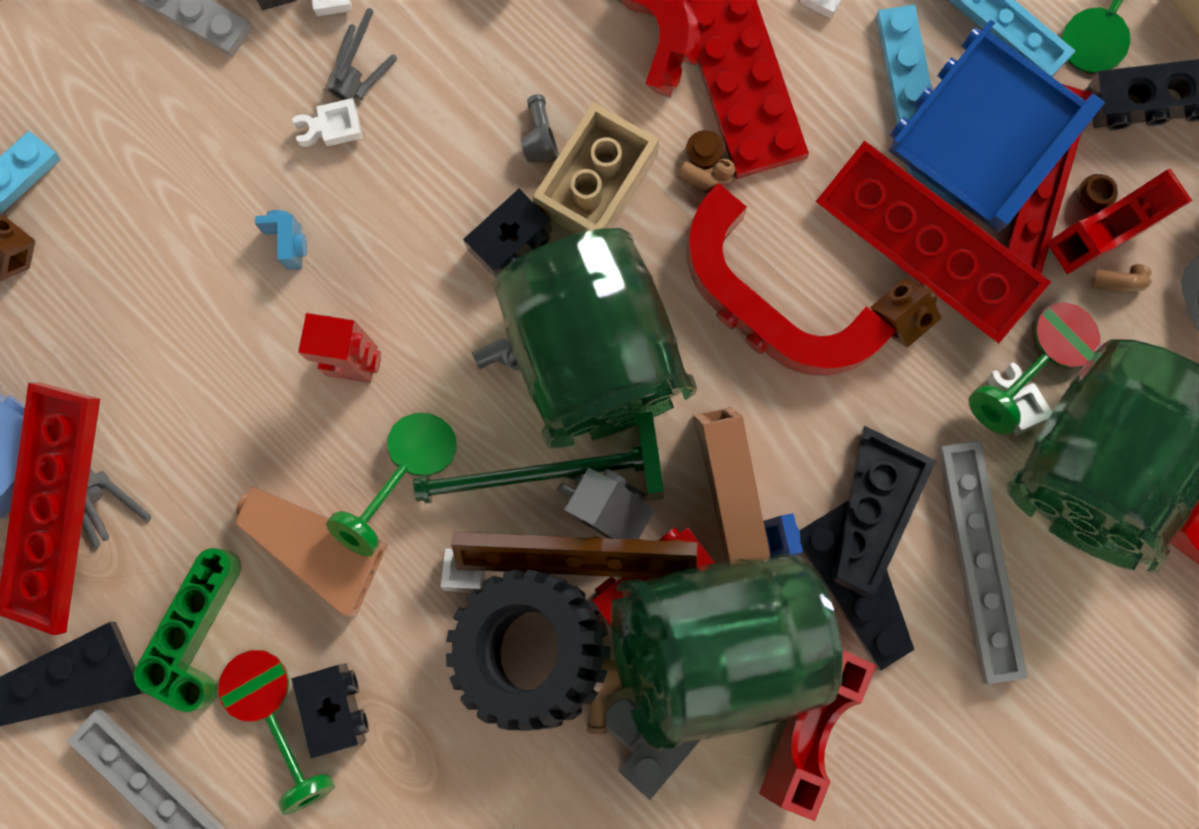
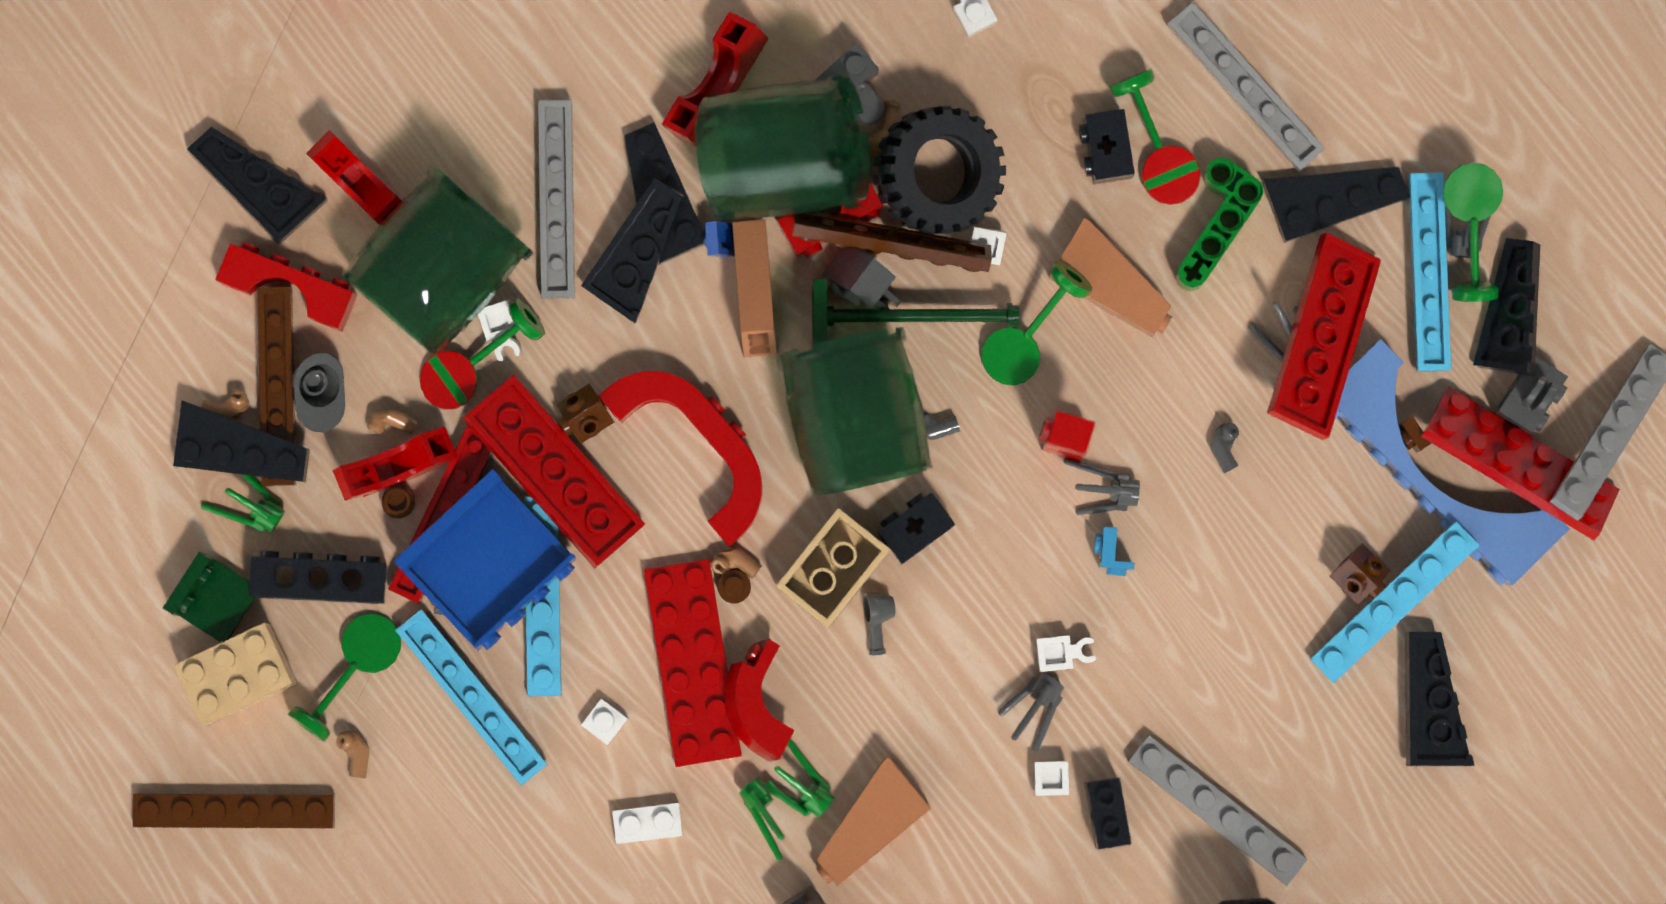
camera: 175 degrees left, 5 degrees up
none -> dark grey plant [1063,458,1140,515]
none -> dark grey arm [1210,423,1239,474]

